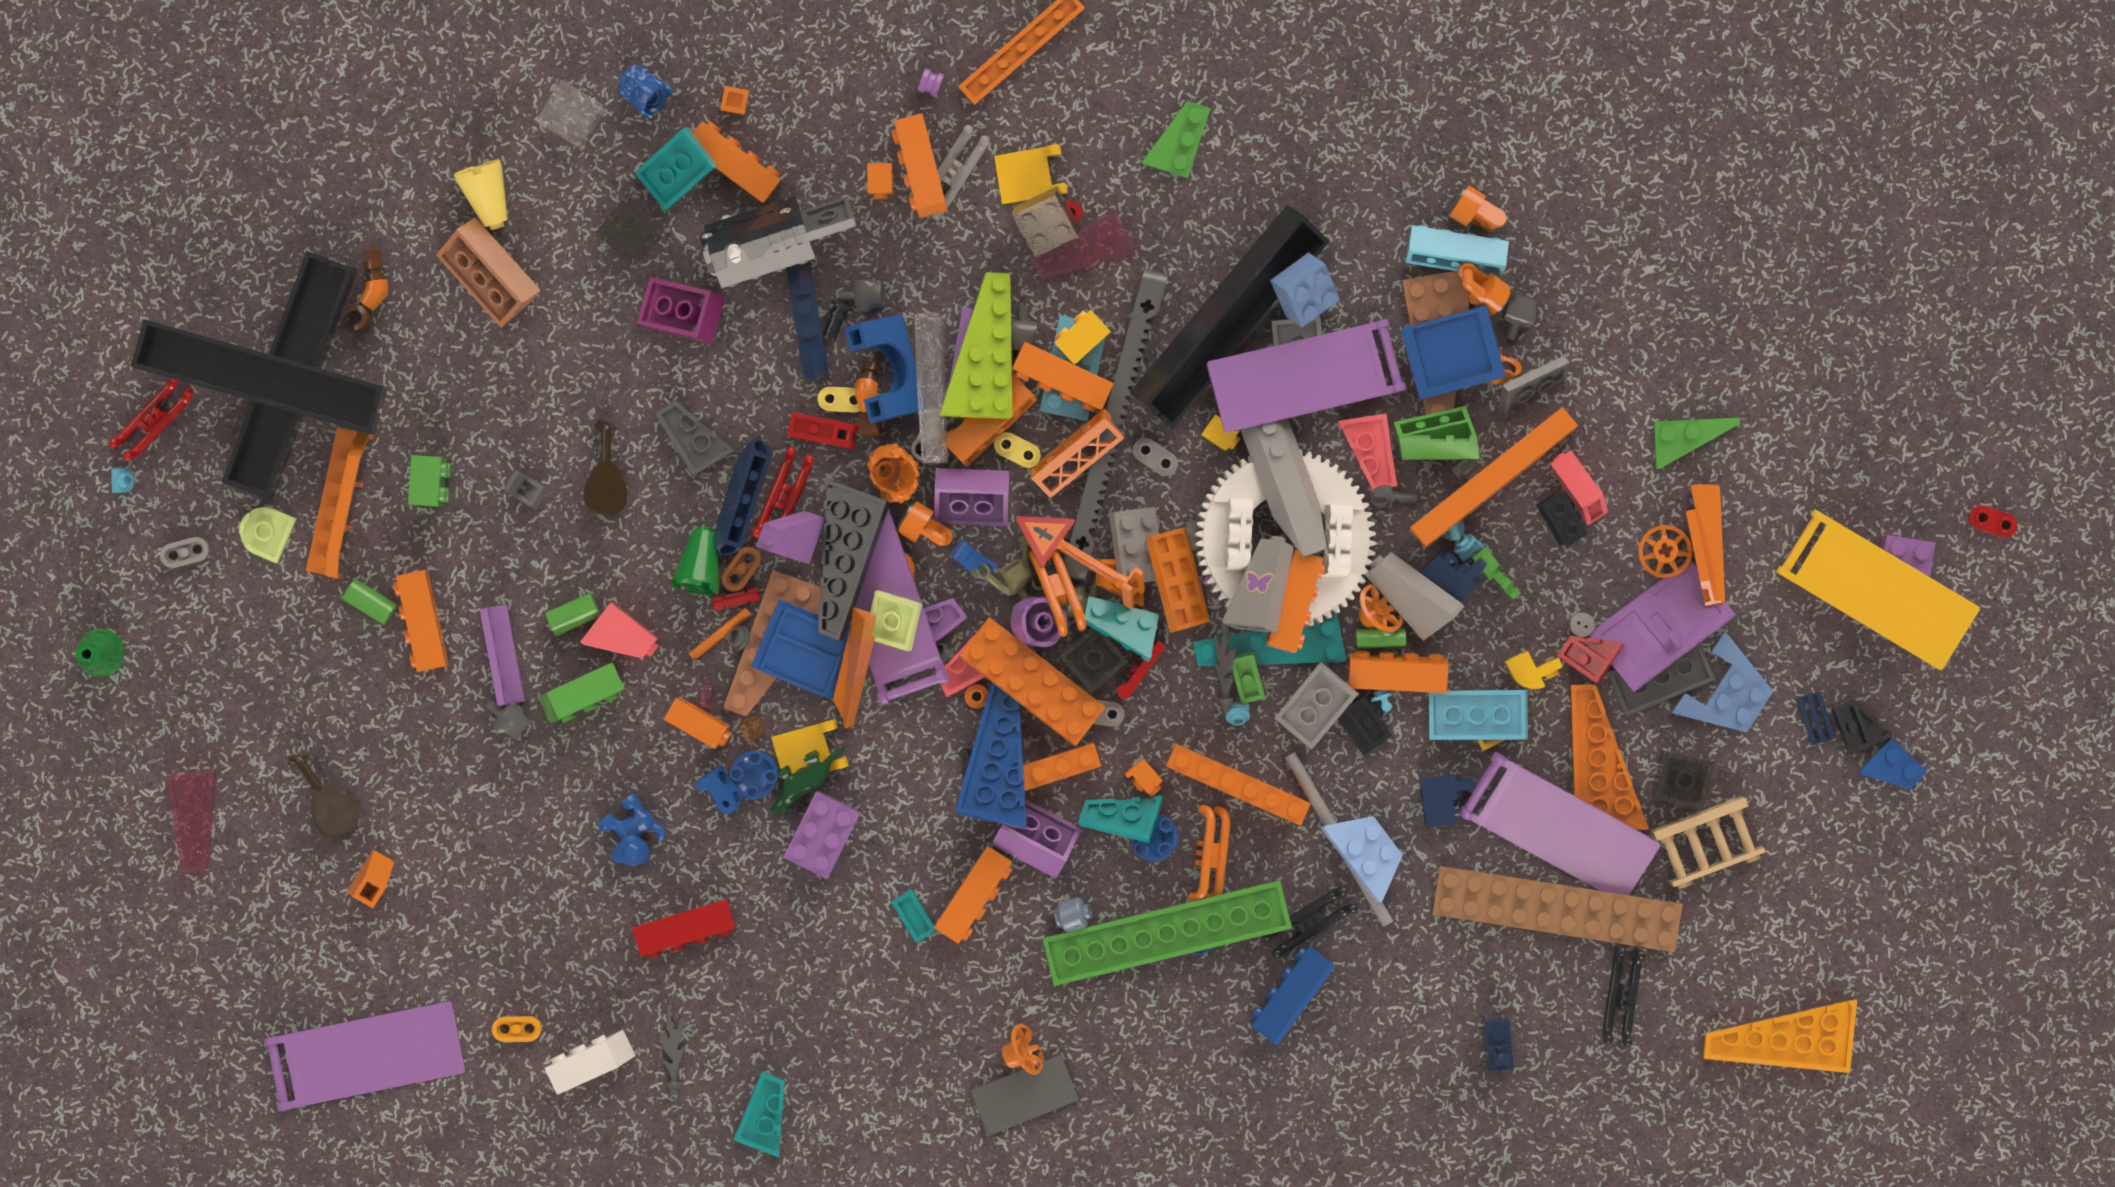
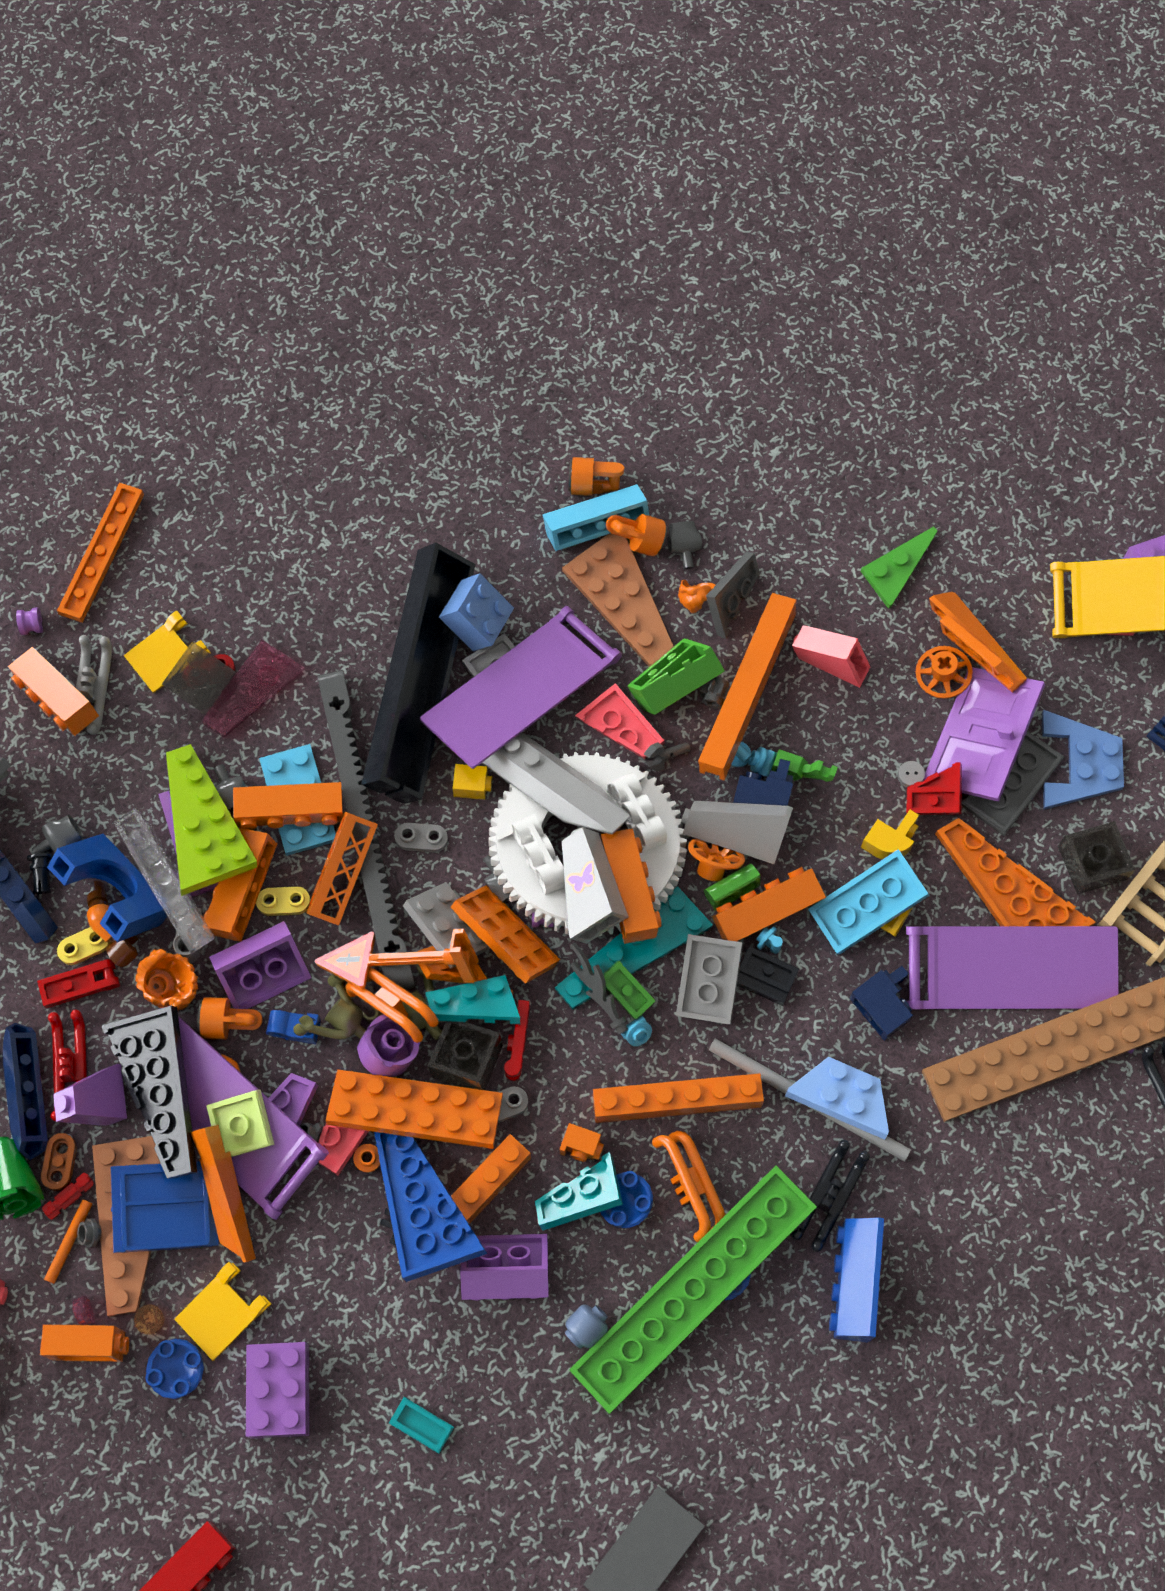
camera: 30 degrees left, 20 degrees down
blue animal [597,793,667,867] -> none
blue leg [695,764,743,814] -> none
dark green animal [770,747,845,814] -> none
orange brick [867,163,893,200] -> none
orange brick [934,845,1013,944] -> none
orange wheel [1002,1024,1043,1075] -> none
yellow brick [1054,310,1111,365] -> none
bright green wing [1141,101,1211,179] -> none
blue piece [1401,305,1506,400] -> none
dark blue hinge [1482,1017,1514,1072] -> none
black window [1535,491,1588,547] -> none

